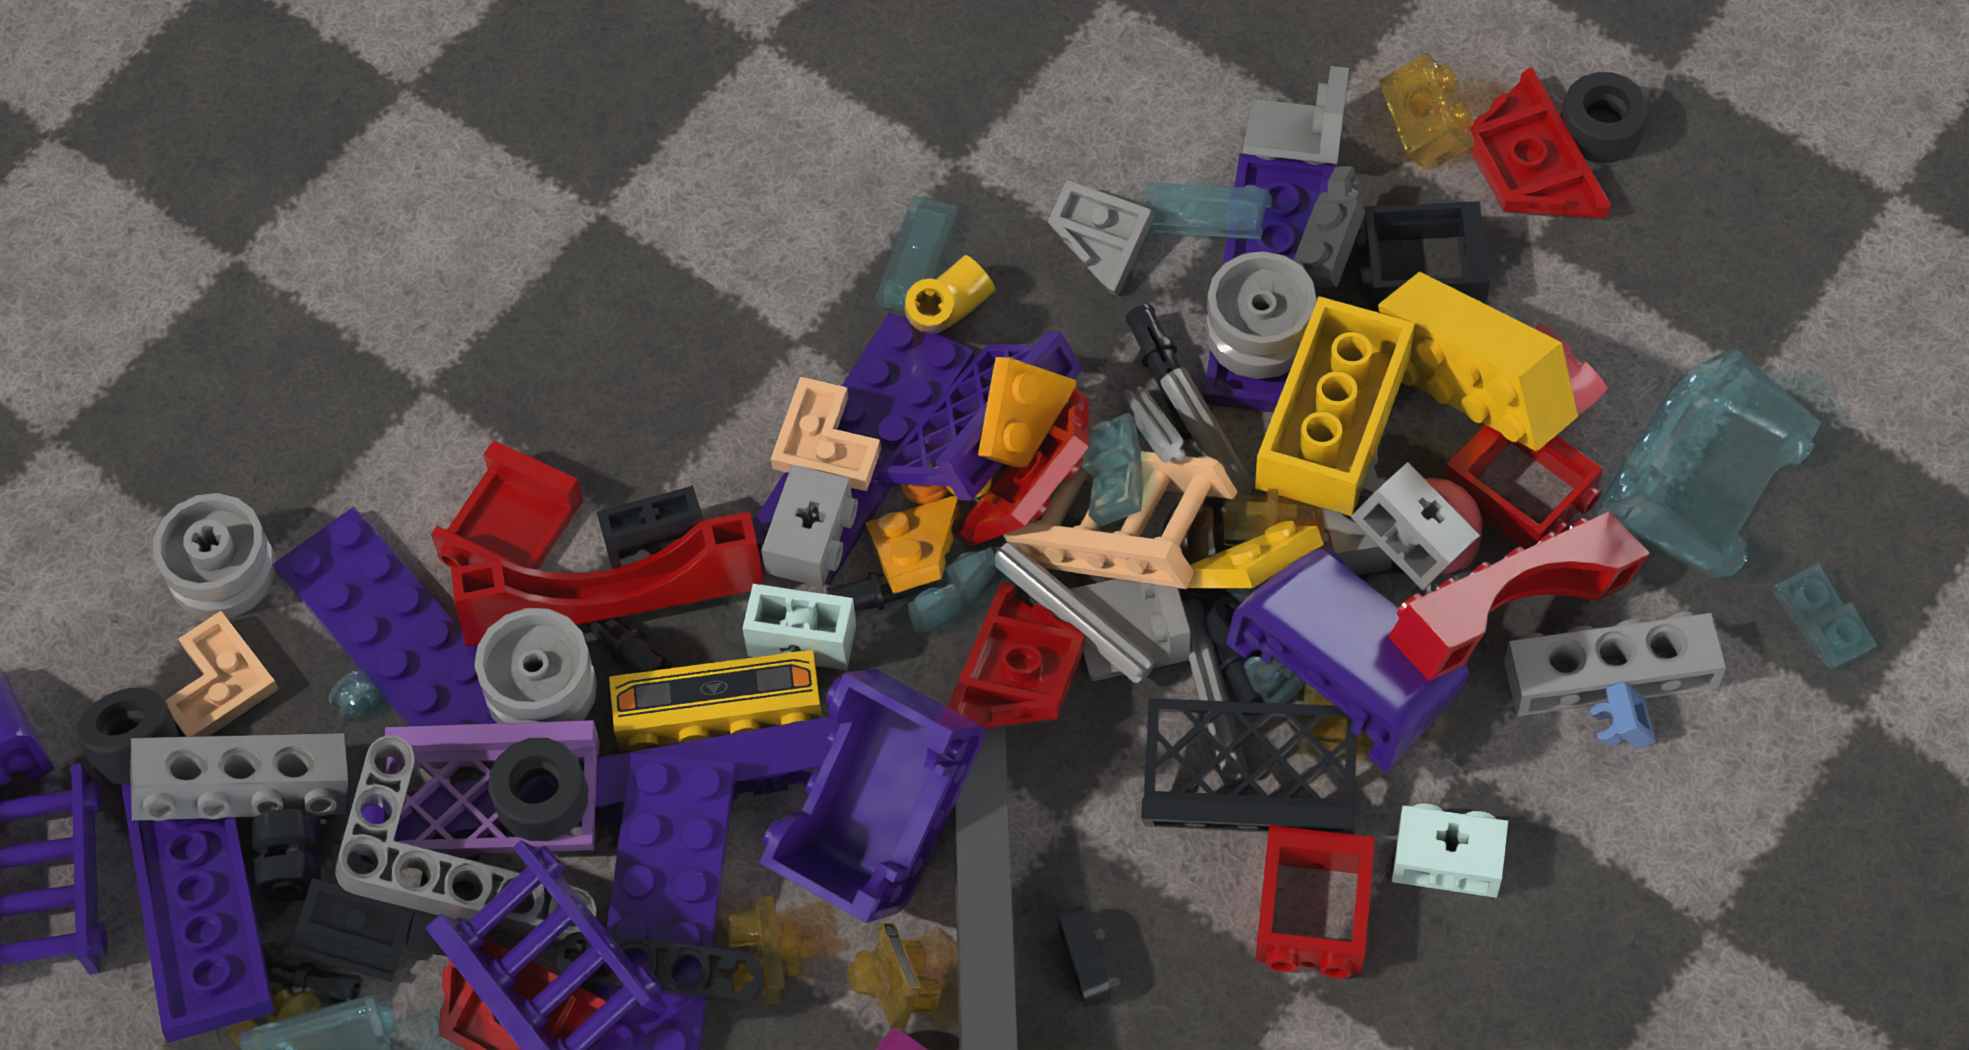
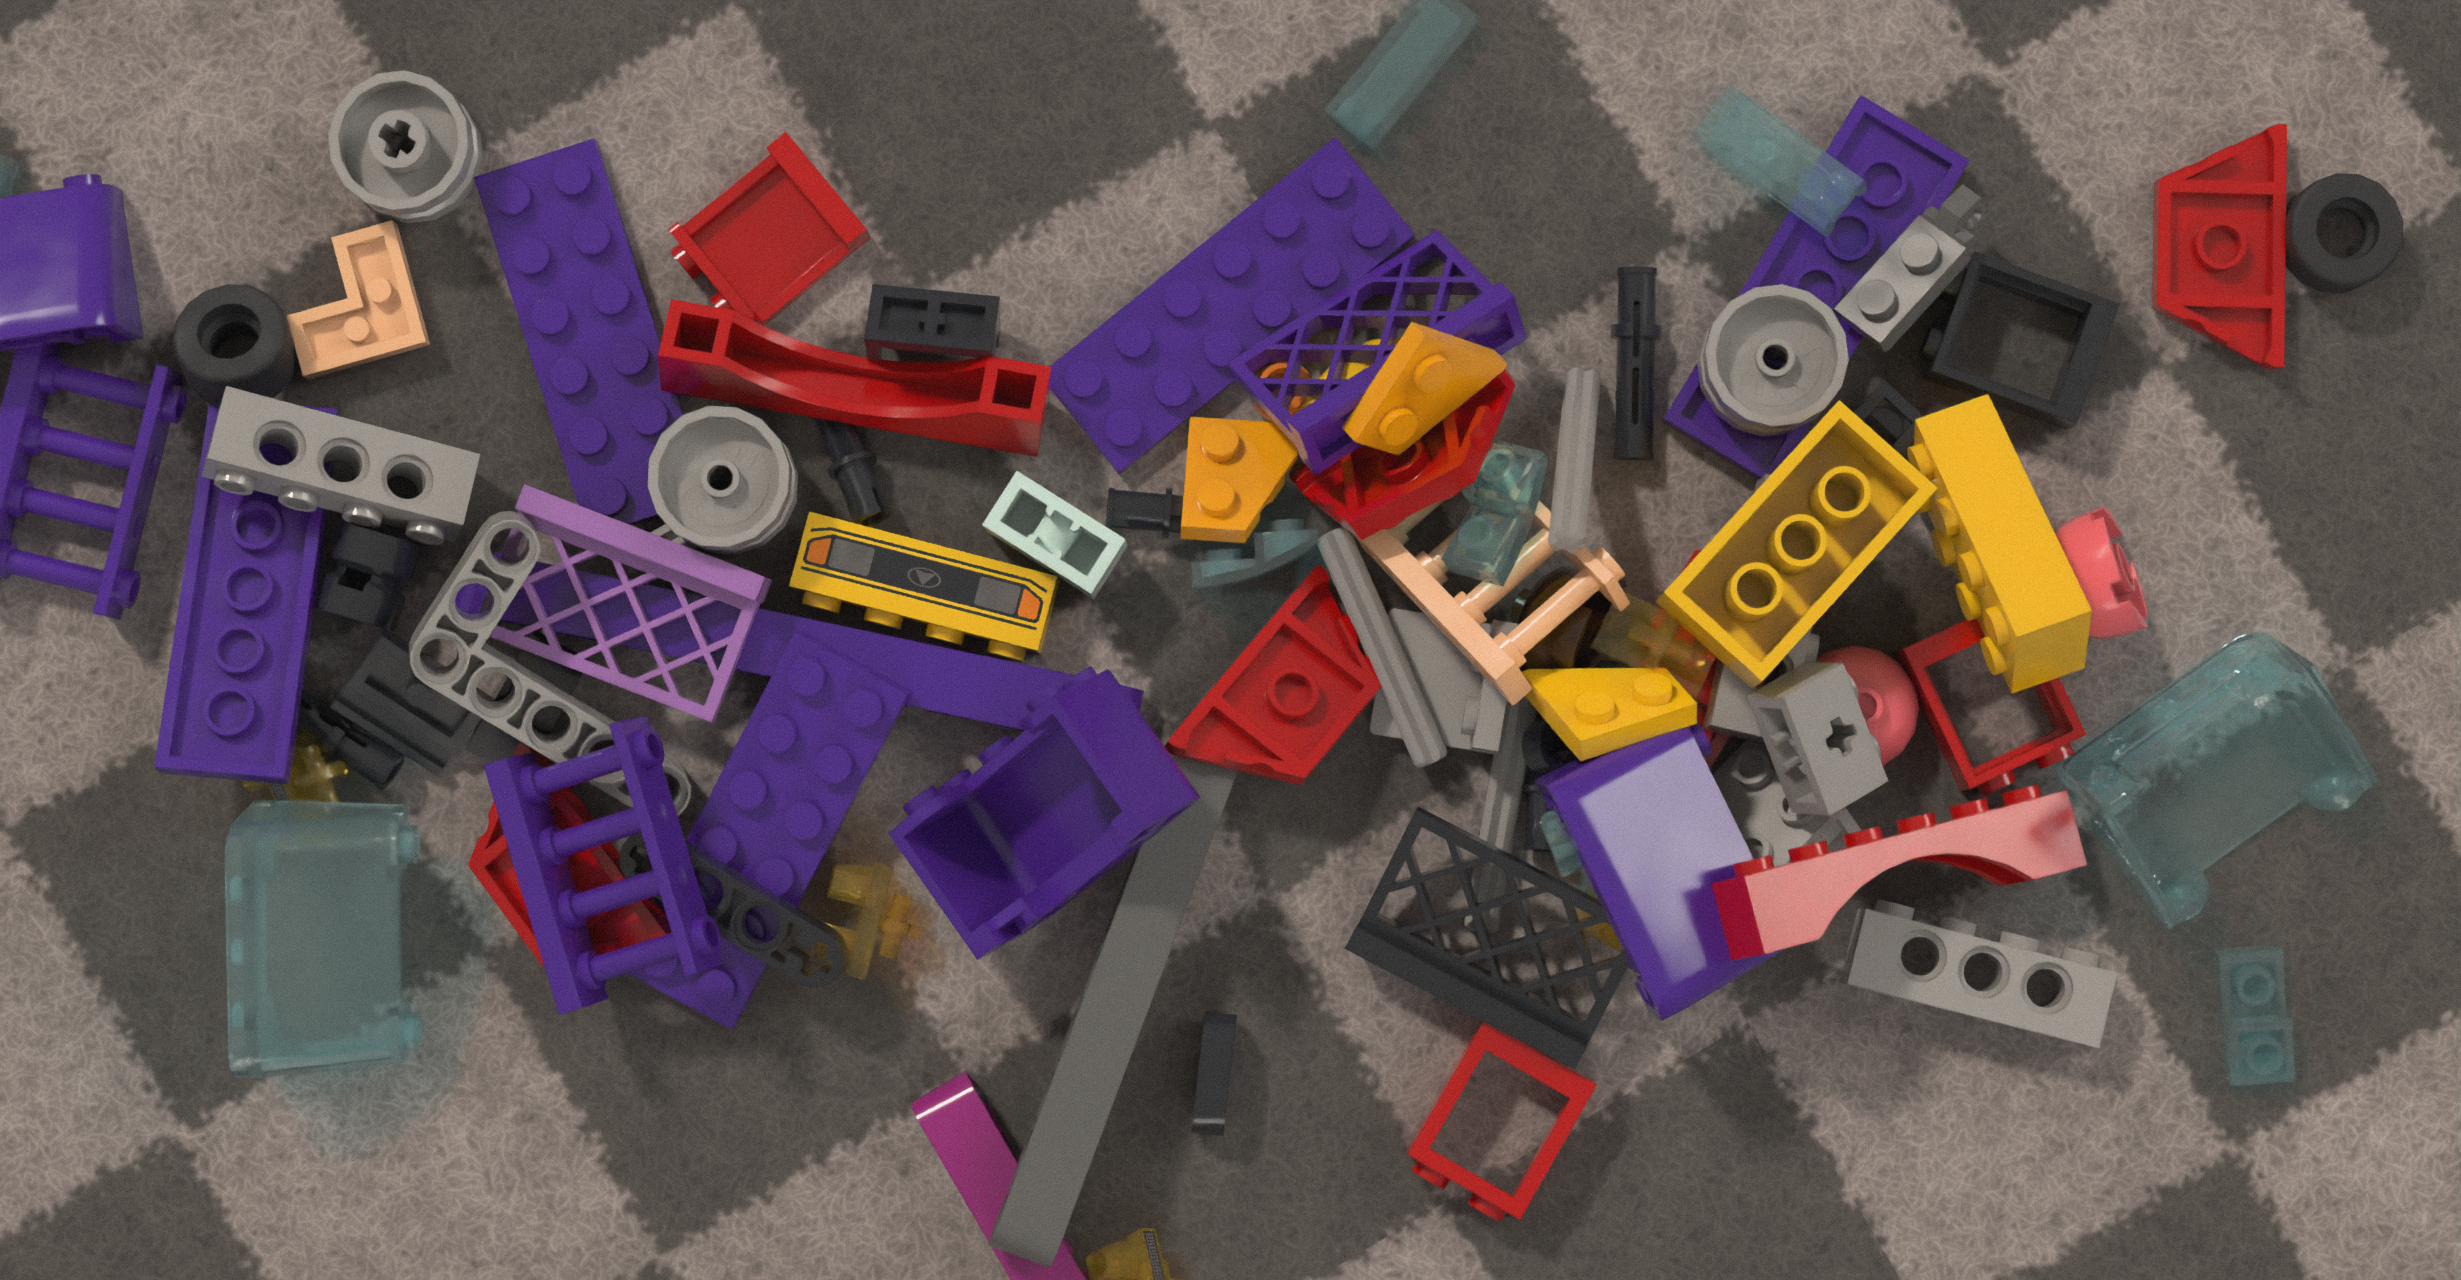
camera: 25 degrees right, 25 degrees up
clear light blue bush [328,670,381,721] -> none
black tyre [488,738,589,841] -> none
light grey brick [761,465,858,587] -> none
light nougat plate [771,377,881,491] -> none
clear yellow hips [846,923,942,1029] -> none
yellow cylinder [904,255,996,334] -> none
light grey wing [1047,180,1155,296] -> none
light grey axle [1161,367,1256,503] -> none
light grey bracket [1243,66,1349,165] -> none
clear yellow brick [1379,53,1476,171] -> none
light aqua brick [1392,803,1508,898] -> none
medium blue tile [1590,681,1656,748] -> none

